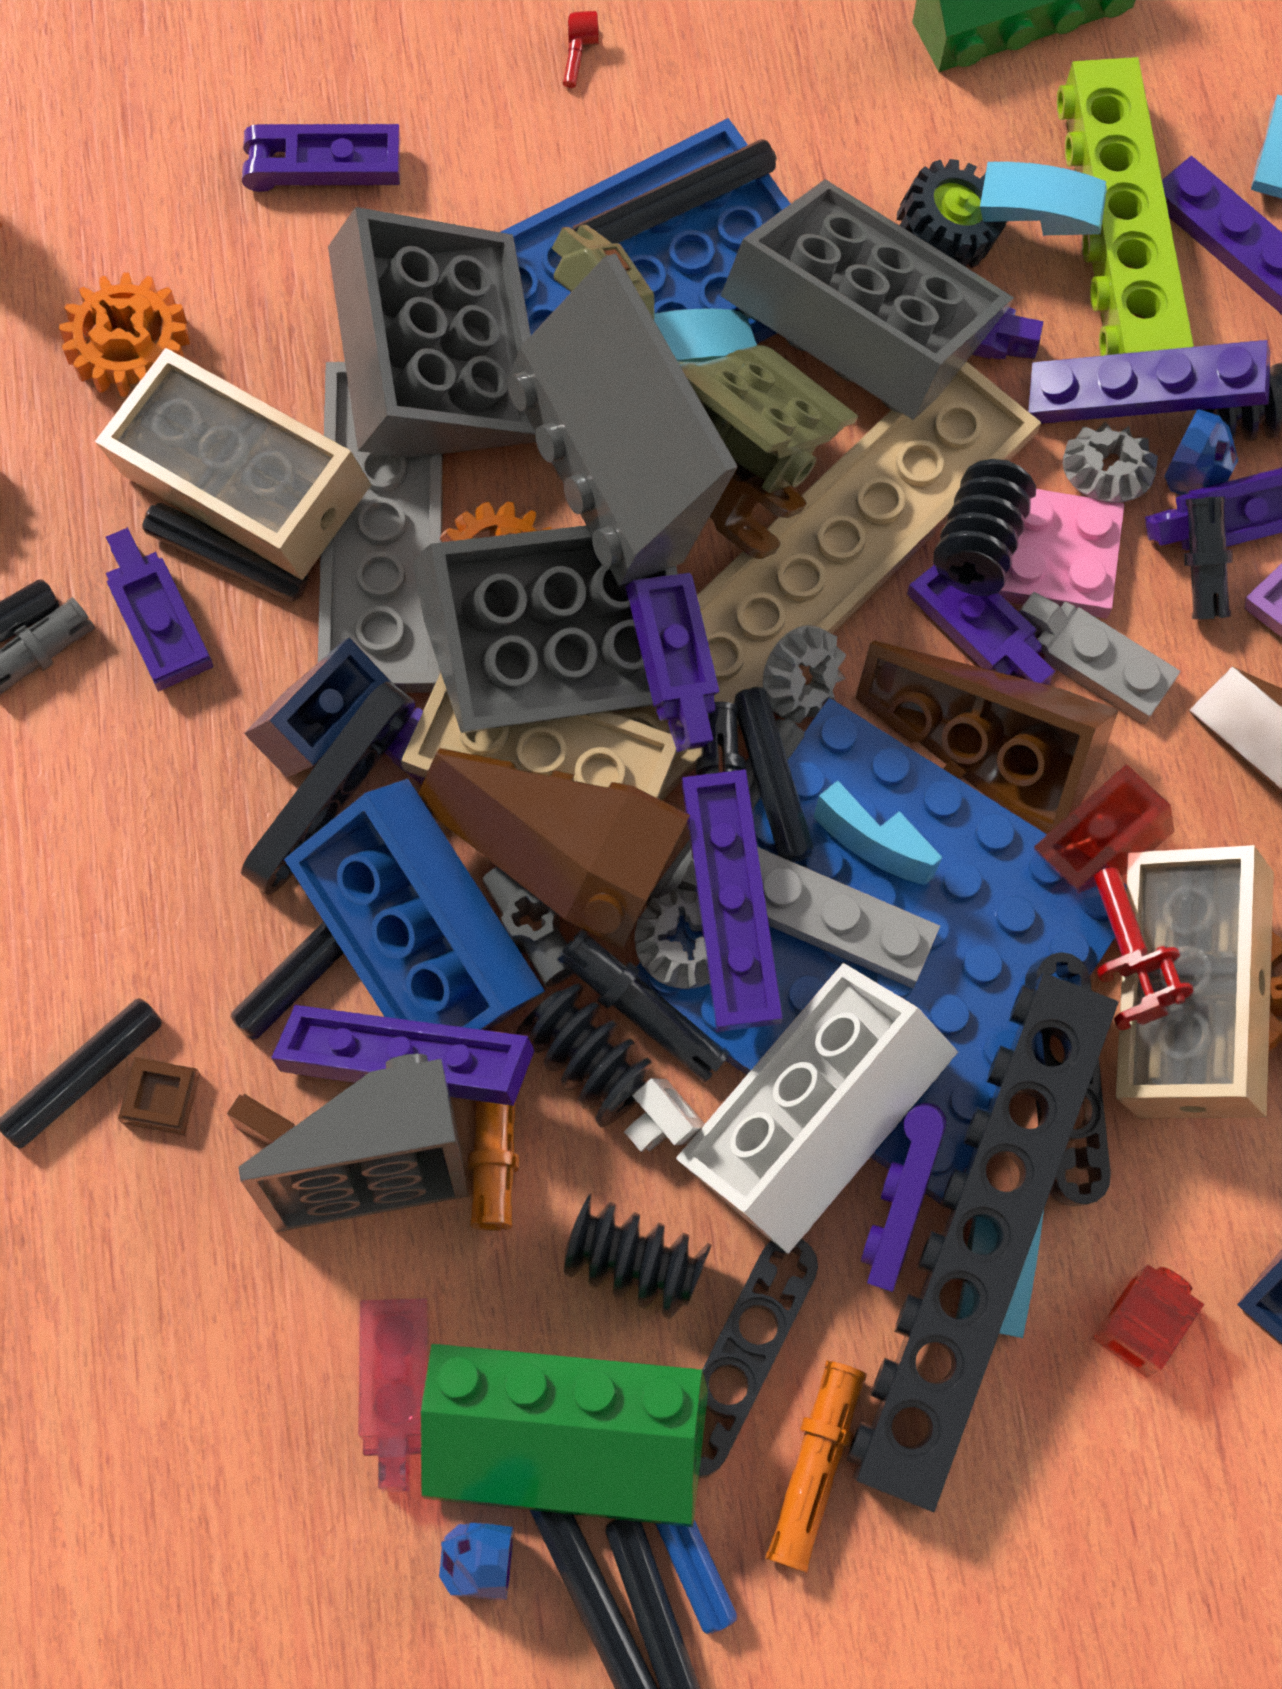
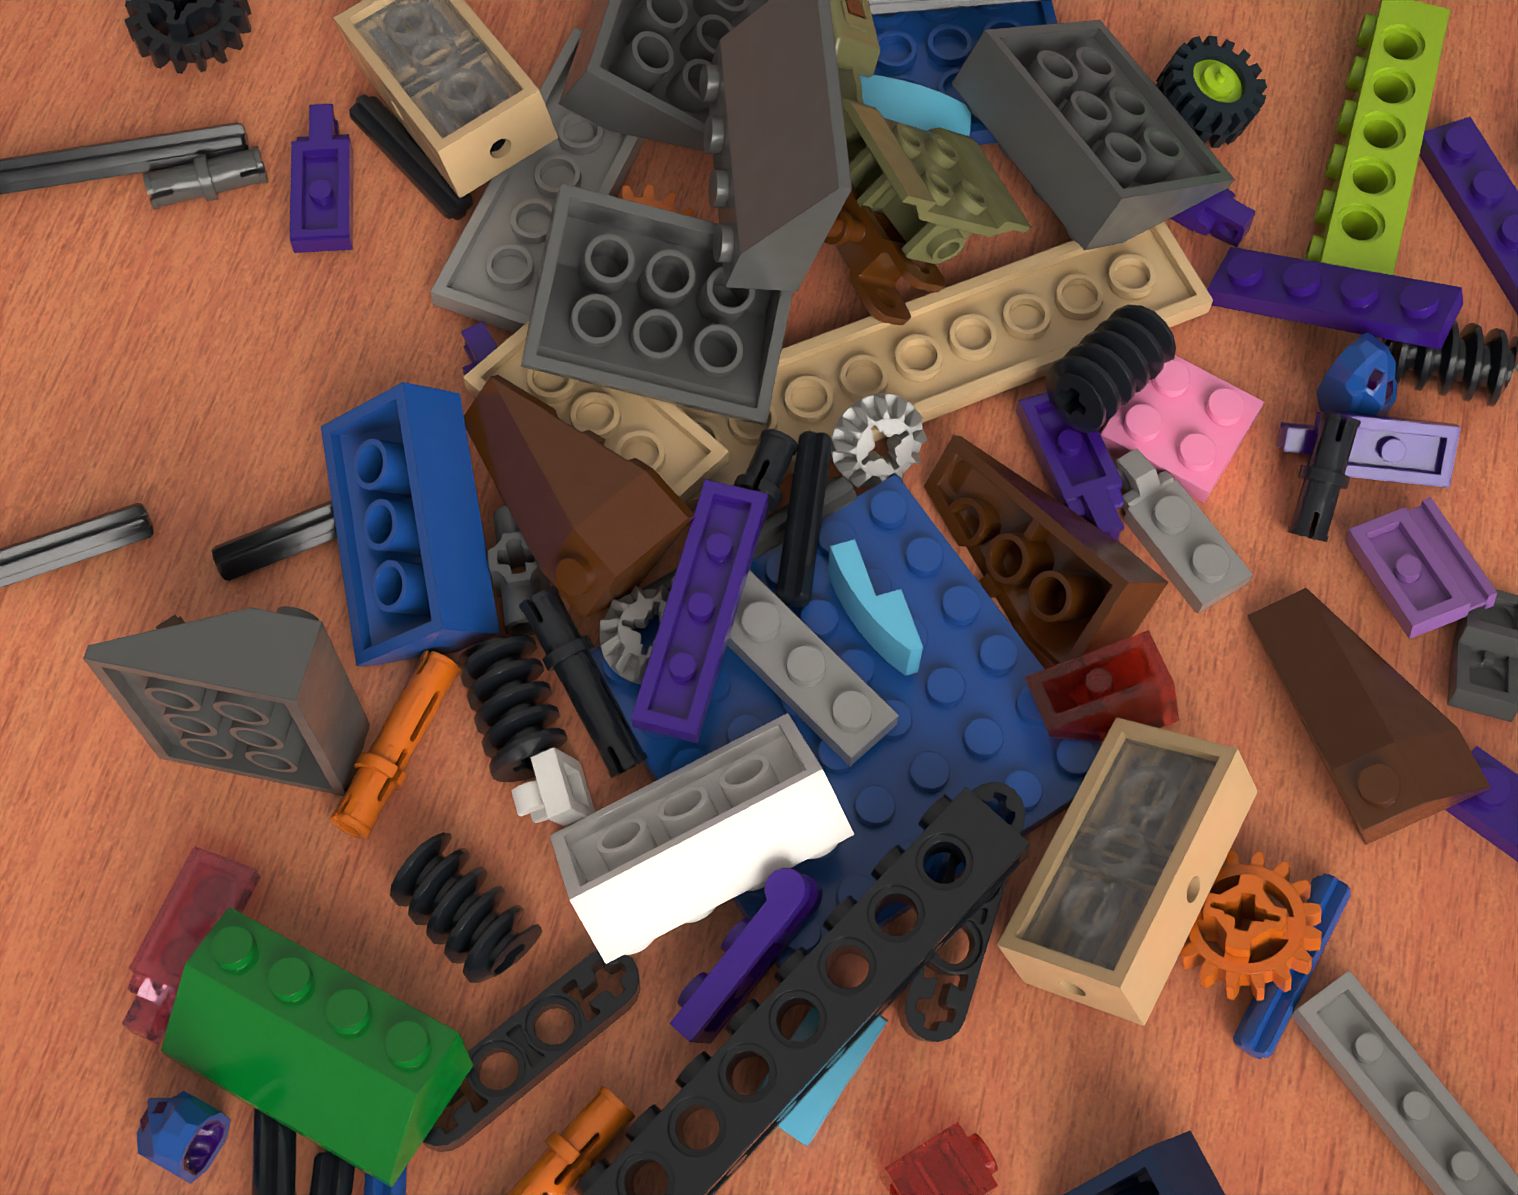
camera: 25 degrees right, 5 degrees down
reddish brown tile [118,1057,200,1136] -> none
black beam [241,682,415,895] -> none
dark blue slope [244,637,392,778] -> none
dark purple plate [271,1005,534,1106] -> none
dark purple hinge [626,573,720,752] -> none
medium azure slope [980,162,1107,236] -> none
light grey gear [1063,422,1158,503] -> none
red piece [1094,868,1194,1031] -> none

